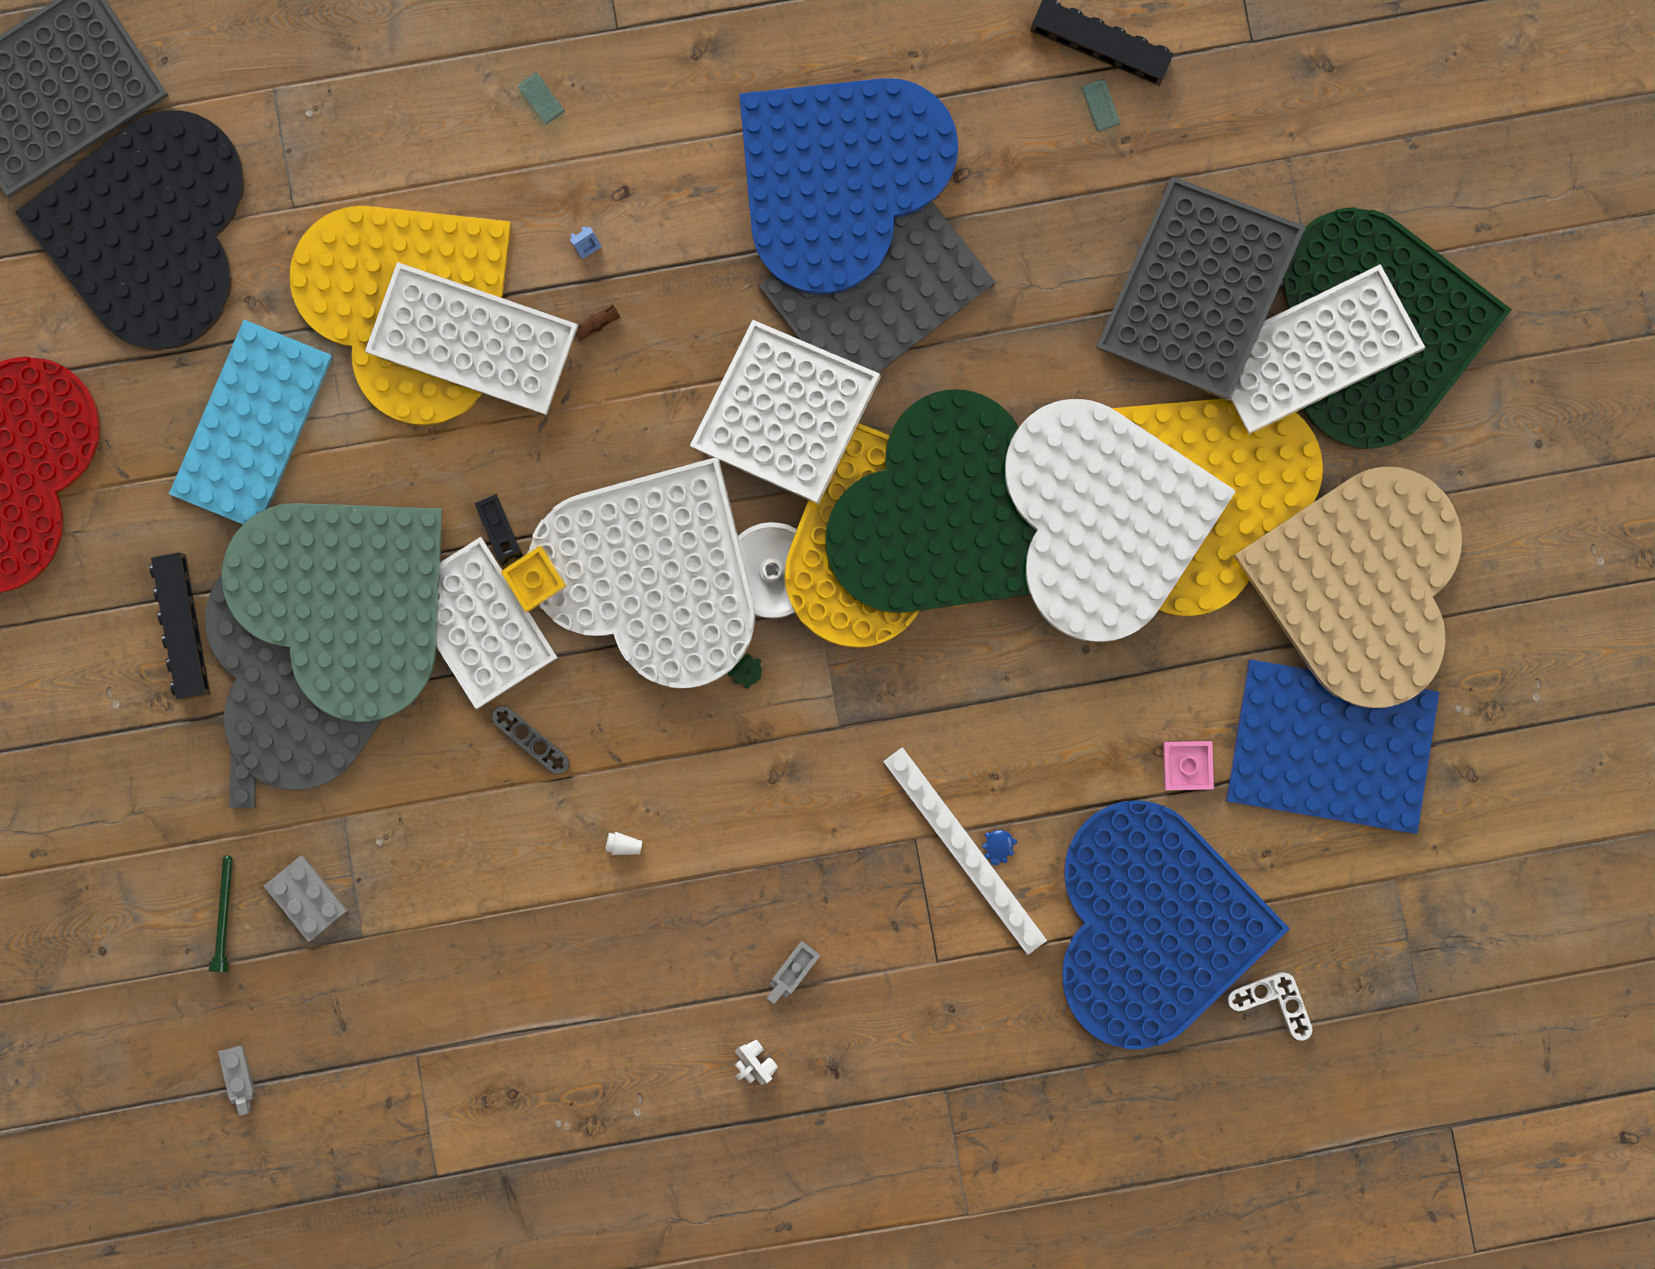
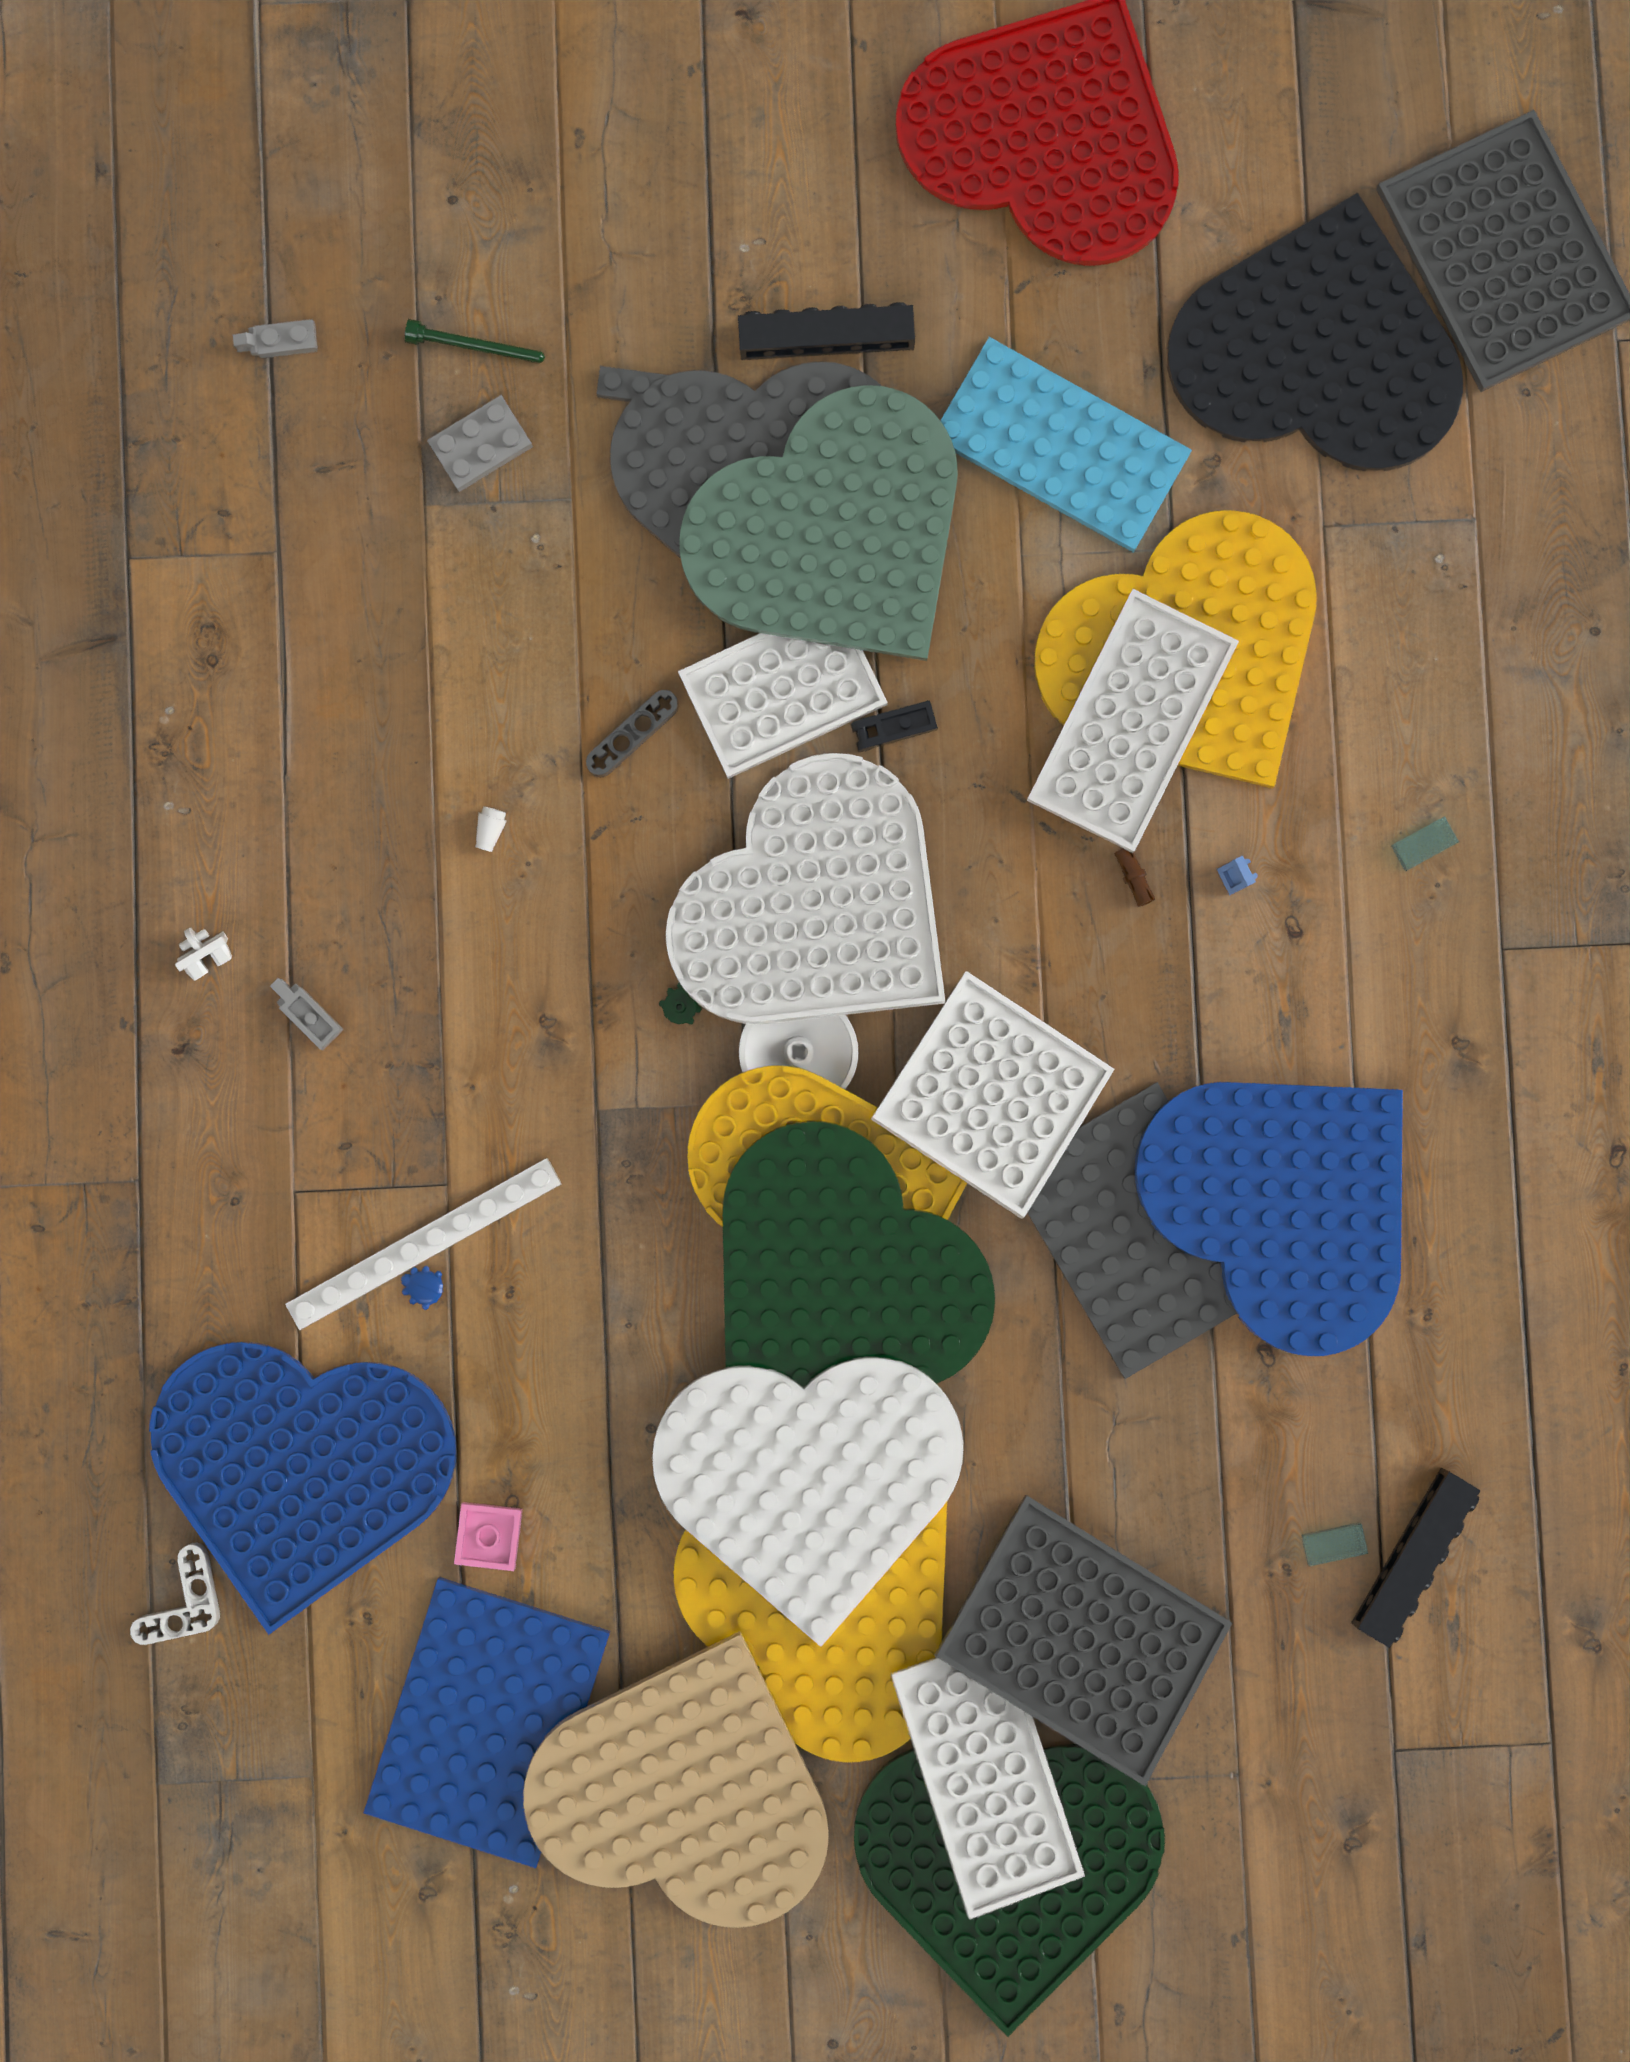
camera: 100 degrees right, 0 degrees up
yellow plate [501,546,567,612] -> none

